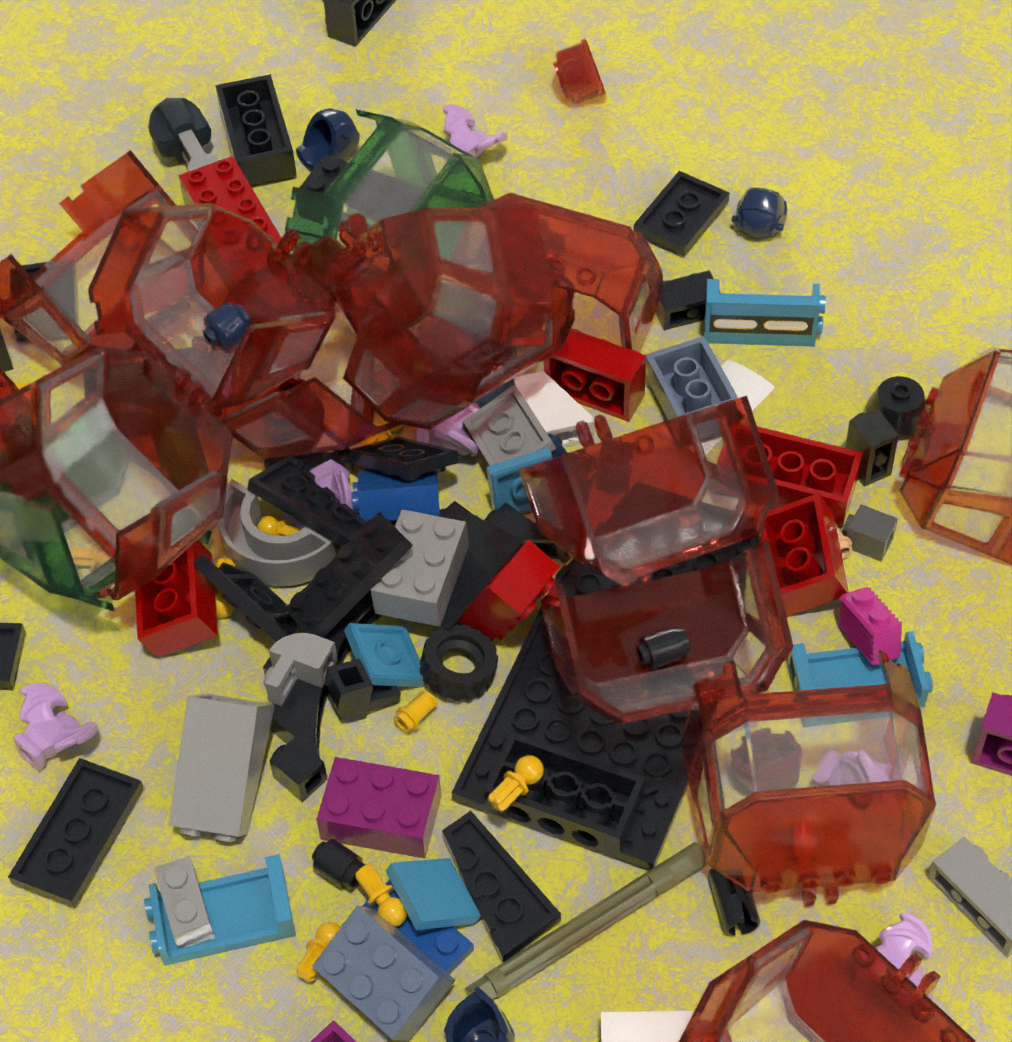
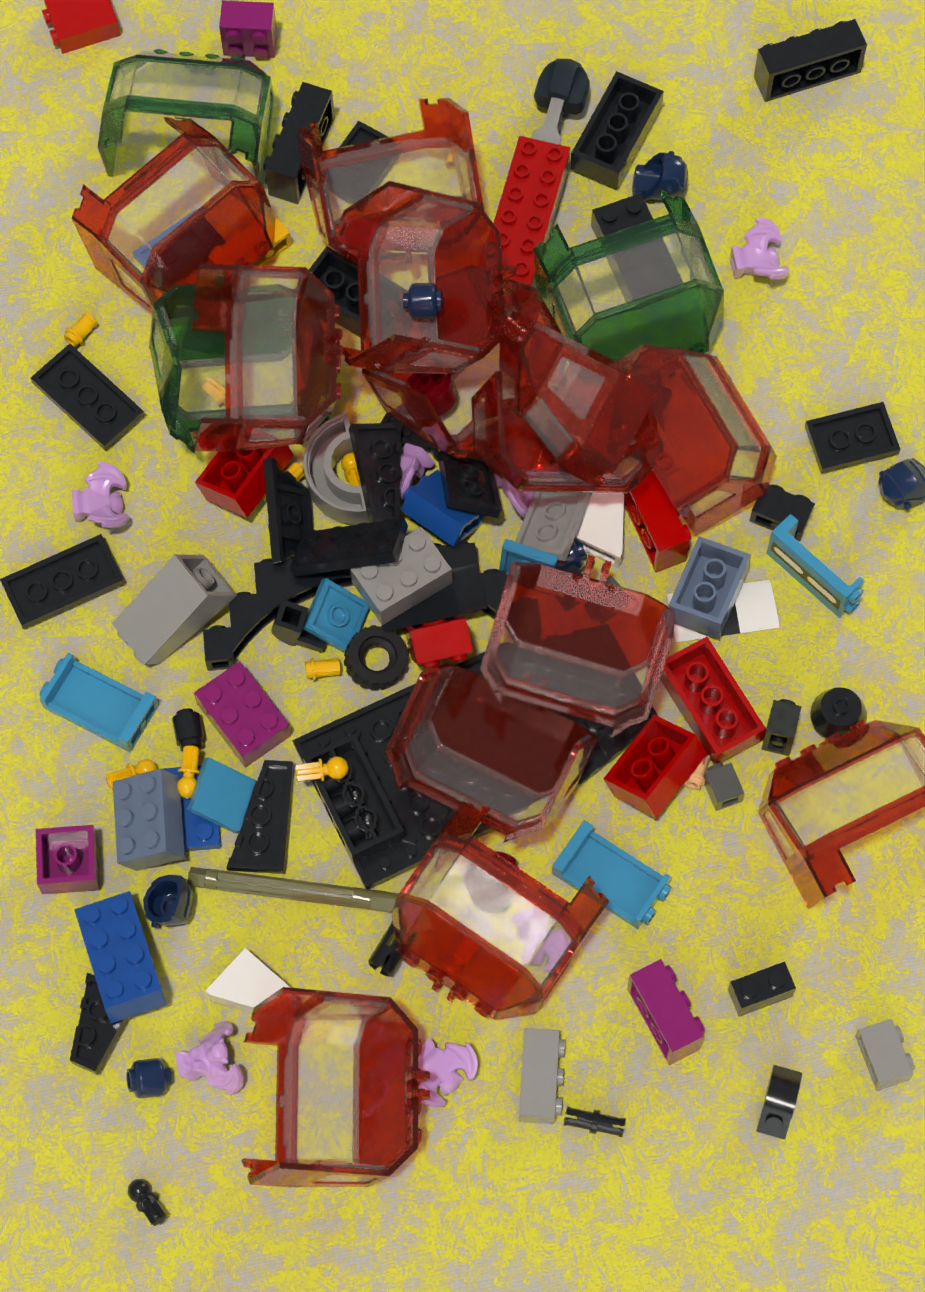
camera: 40 degrees right, 15 degrees up
light grey brick [154,856,215,949] -> none
light grey brick [264,633,338,706] -> none
clear red wheel [553,38,606,104] -> none
black brick [636,626,691,670] -> none
dark pink brick [839,587,902,665] -> none

